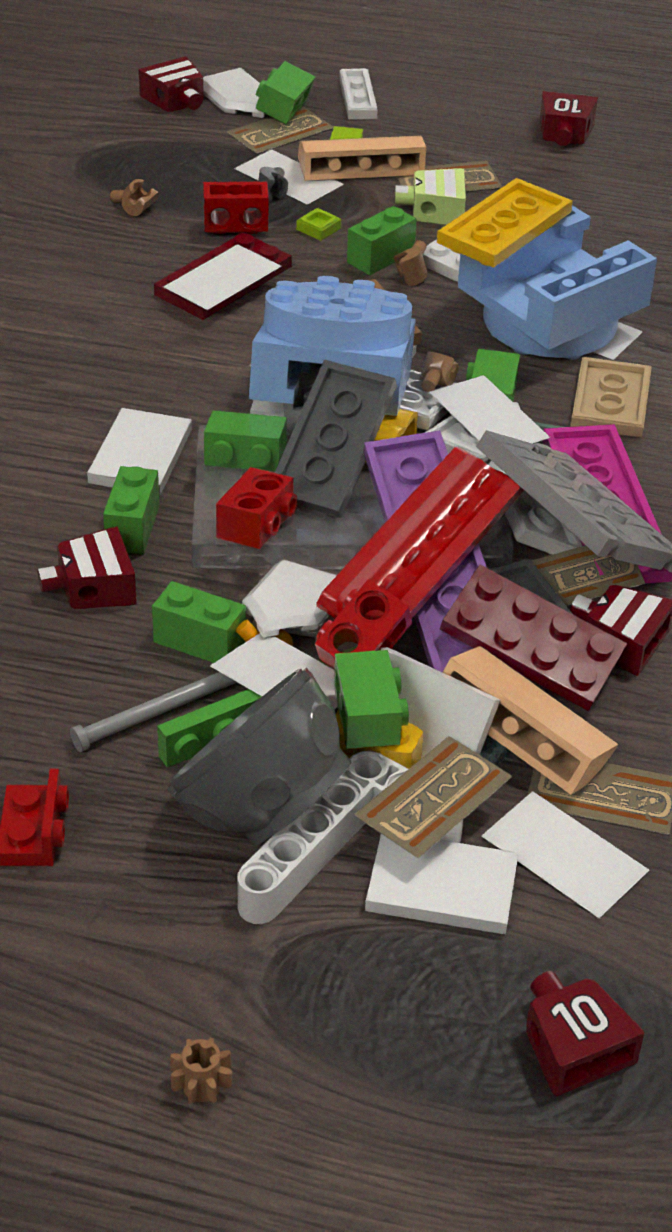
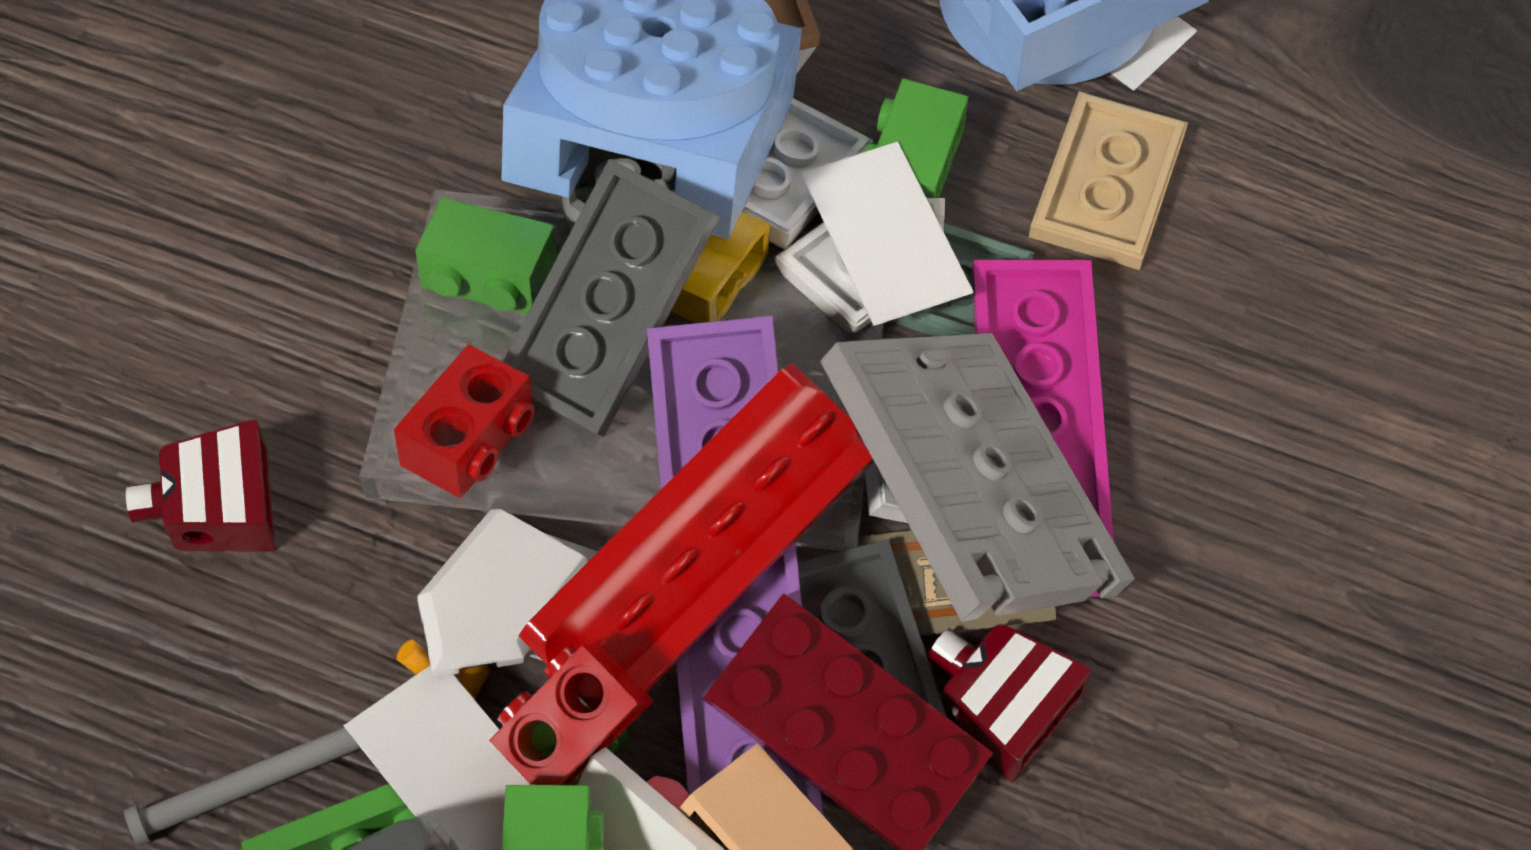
camera: 10 degrees right, 20 degrees up
white tile [87,408,192,495] -> none
bright green brick [103,466,160,555] -> none
bright green brick [152,581,246,663] -> none
medium nougat piece [420,351,459,392] -> none

